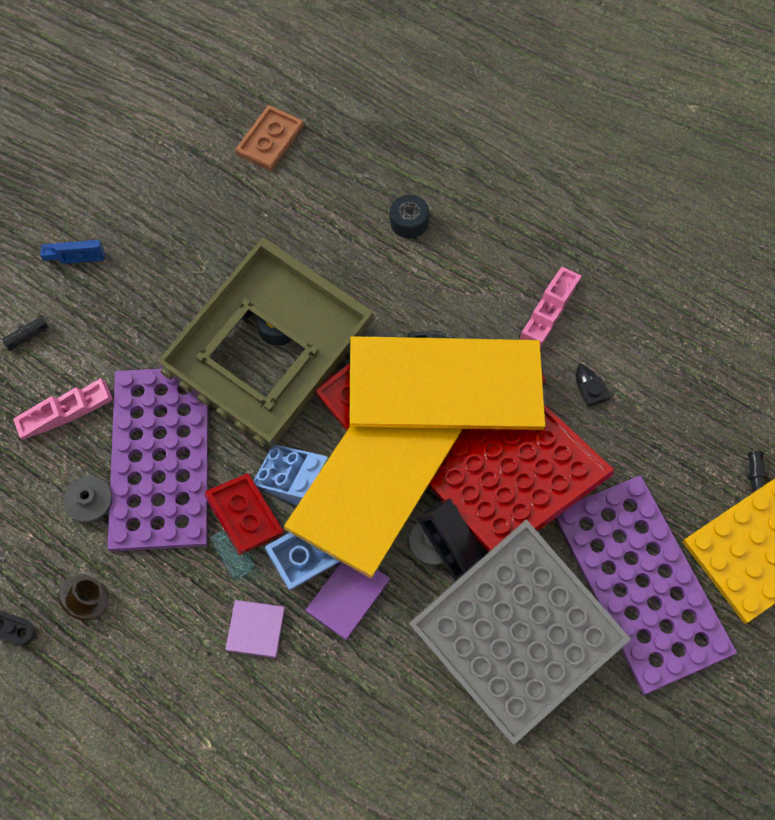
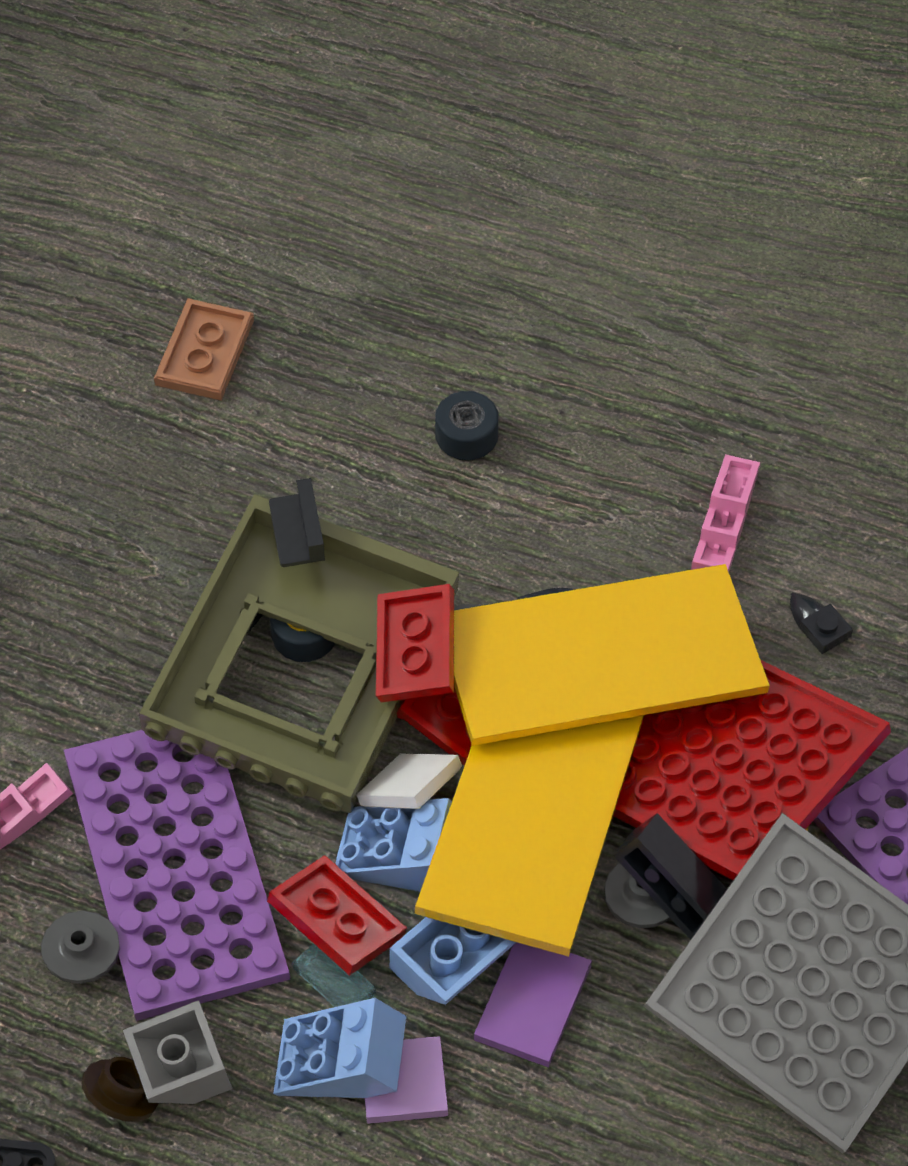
camera: 15 degrees left, 10 degrees down
none -> light grey slope [123,1000,232,1104]
none -> black panel [269,478,325,567]
none -> light blue slope [273,998,406,1098]
none -> white tile [356,753,462,809]
none -> red plate [376,584,454,703]

